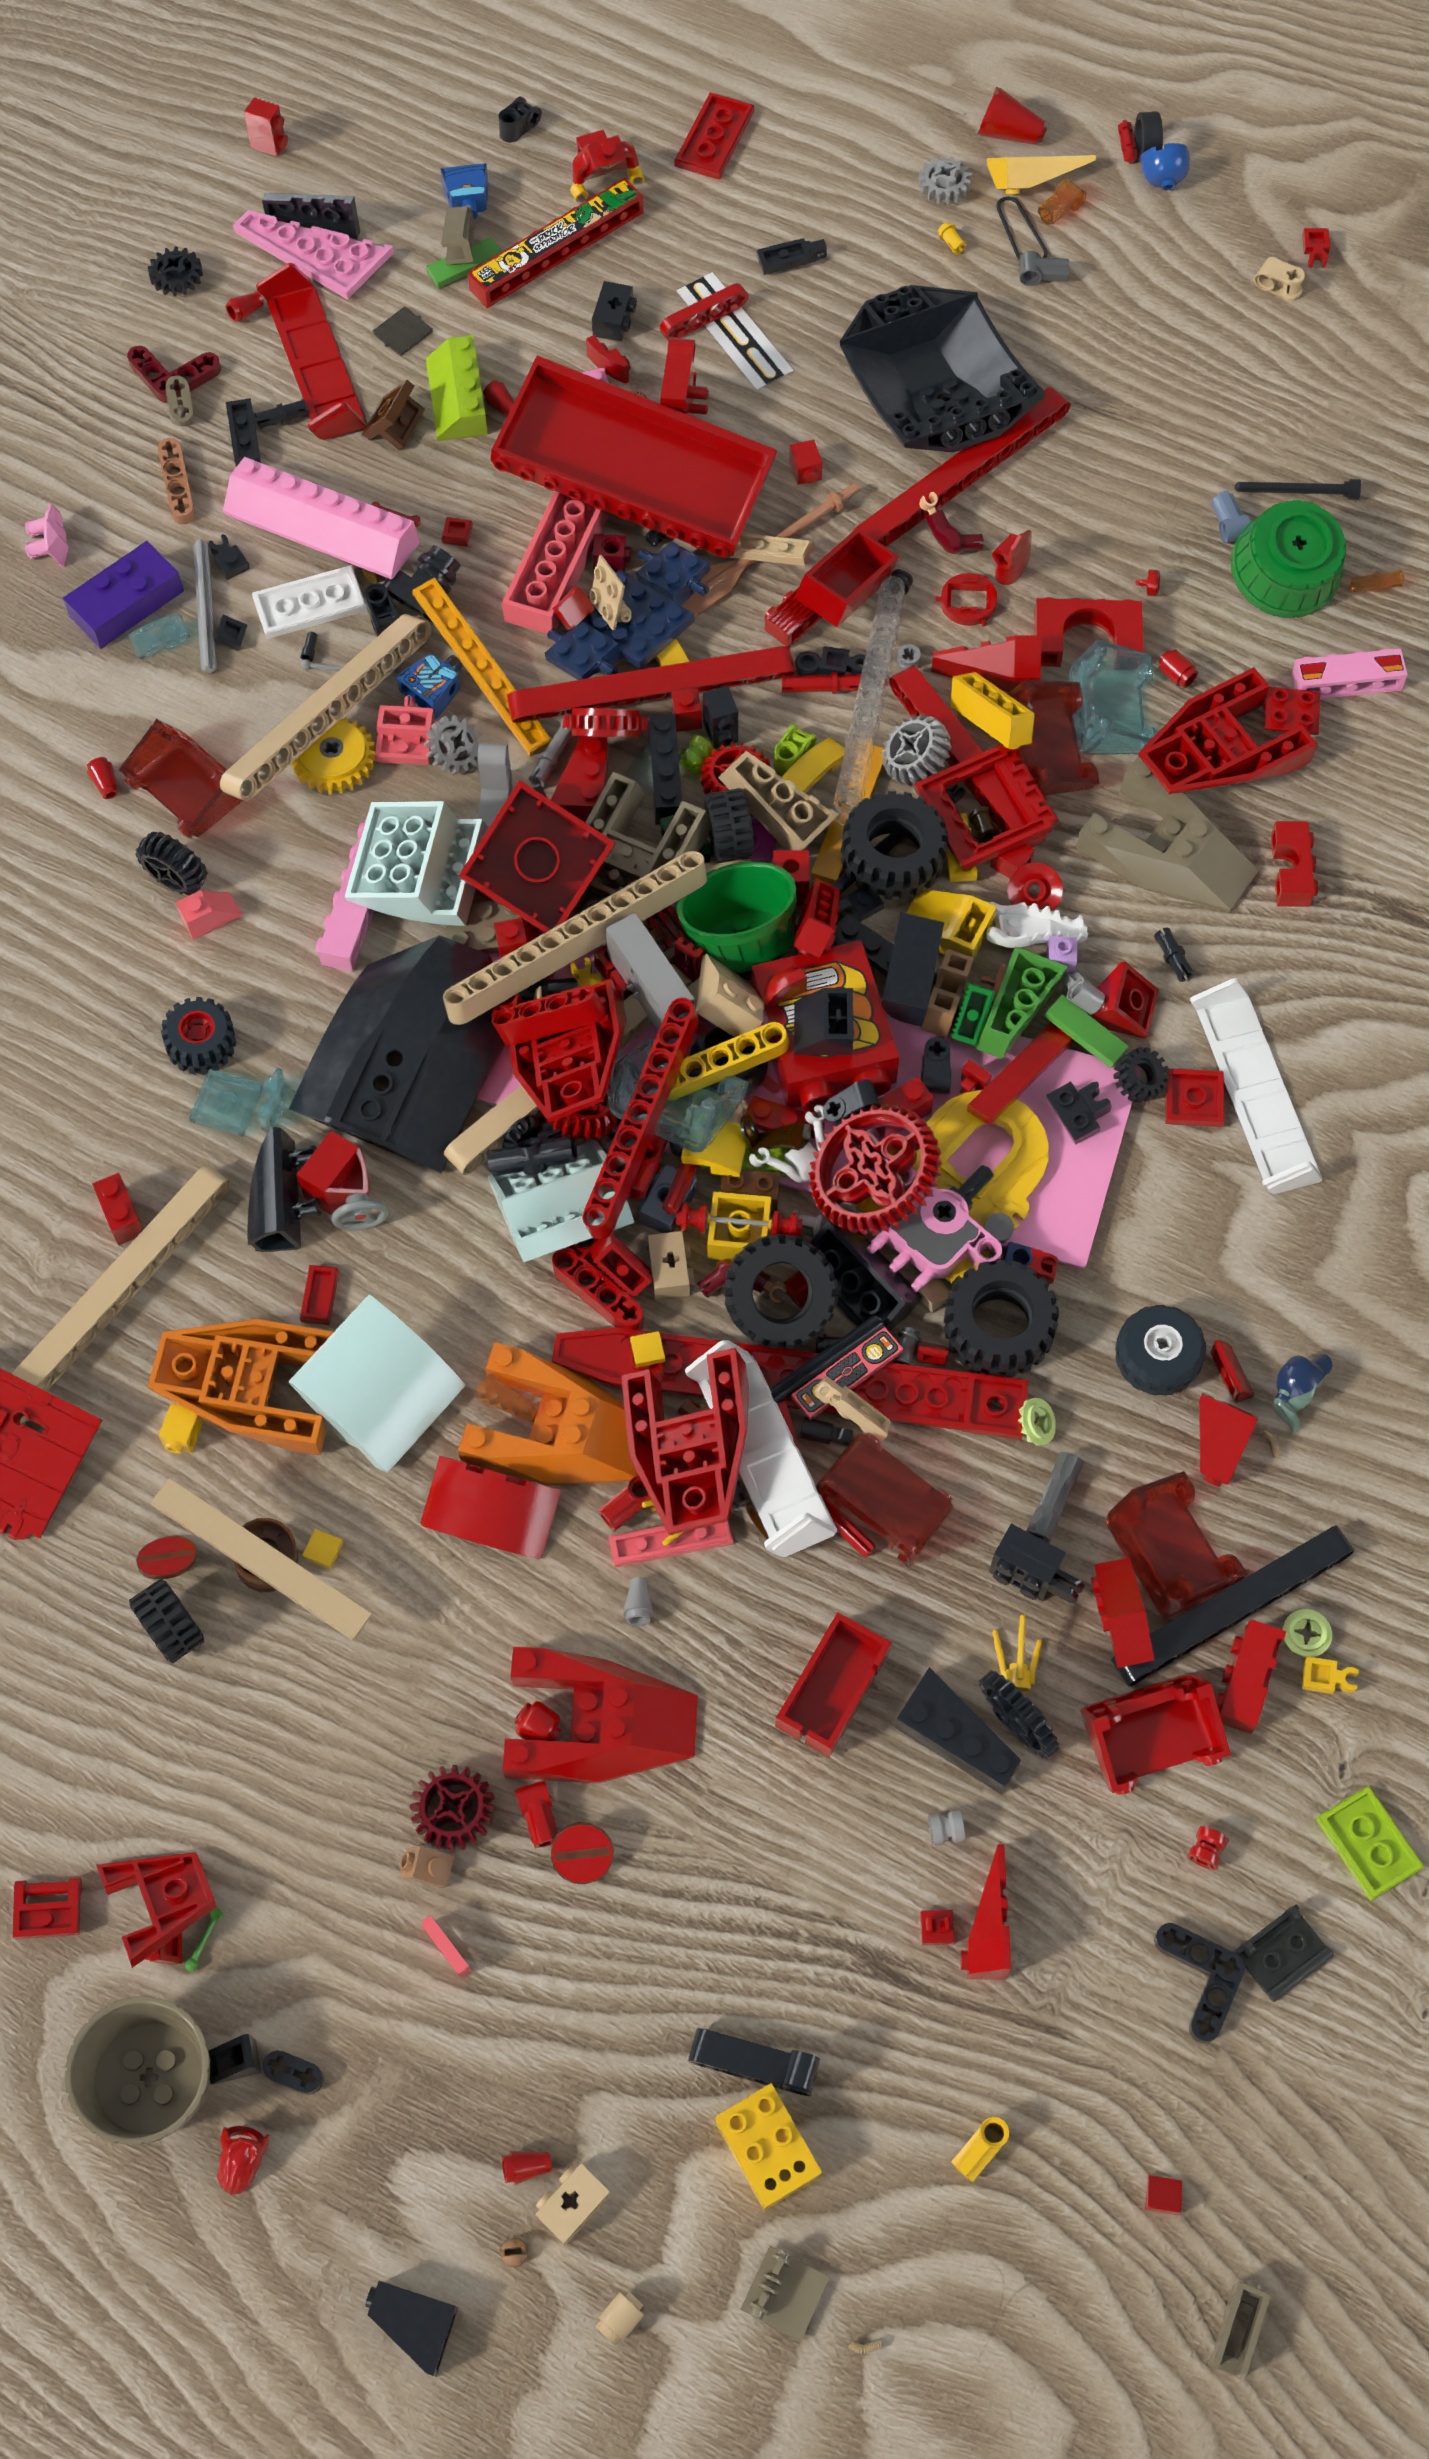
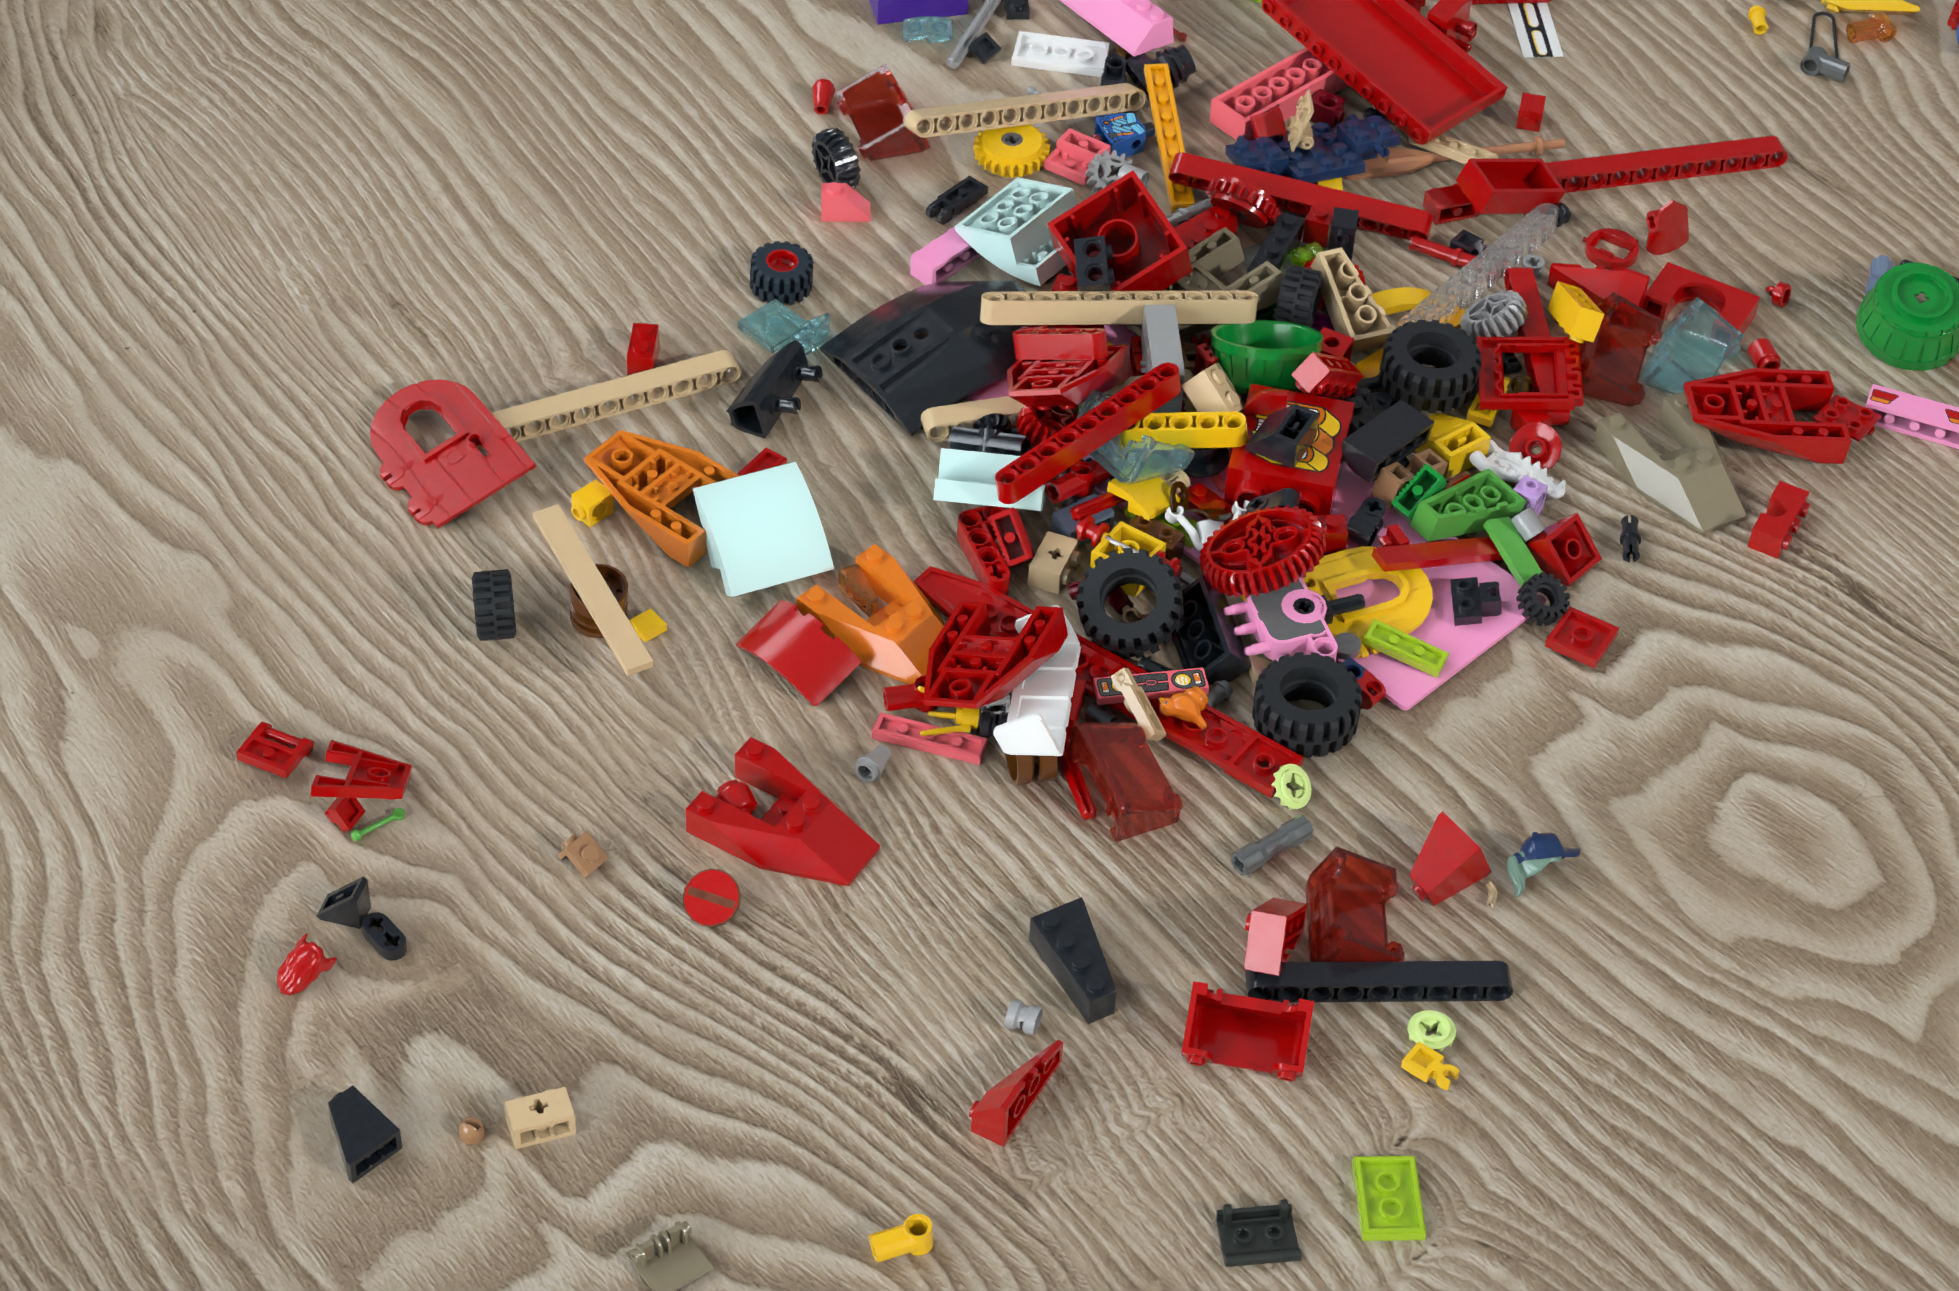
camera: 25 degrees right, 20 degrees down
dark tan piece [65,1996,210,2145] -> none
red piece [136,1536,198,1579] -> none
red piece [296,1131,389,1231] -> none
black piece [300,632,318,662] -> none
dark red gear [410,1765,496,1852] -> none
coral tile [421,1915,472,1978] -> none
red tile [441,517,473,547] -> none
red cone [502,2151,552,2186] -> none
red piece [515,1780,558,1849] -> none
tan brick [595,2291,645,2346] -> none
yellow tile [630,1331,665,1368] -> none
black beam [688,2028,820,2096] -> none
yellow piece [714,2083,822,2212] -> none
black axle [770,1315,884,1403] -> none
lime piece [774,723,817,776] -> none
red piece [775,1612,892,1758] -> none
black tile [795,651,821,676] -> none
black wedge [840,285,1045,453] -> none
red slope [917,1341,949,1367] -> none
dark red arm [919,492,984,555] -> none
red tile [920,1910,955,1945] -> none
black gear [979,1670,1060,1759] -> none
black brick [989,1523,1085,1603] -> none
yellow plant [992,1614,1043,1692] -> none
black wheel [1115,1305,1206,1396] -> none
black beam [1154,1923,1245,2044] -> none
red wheel [1187,1826,1229,1870] -> none
white piece [1190,978,1322,1194] -> none
red slope [1210,1340,1254,1403] -> none
red wedge [1216,1619,1287,1734] -> none
none -> black hinge [925,175,988,225]
none -> black brick [1074,236,1115,291]
none -> orange animal [1159,686,1208,730]
none -> lime tile [1362,619,1450,678]

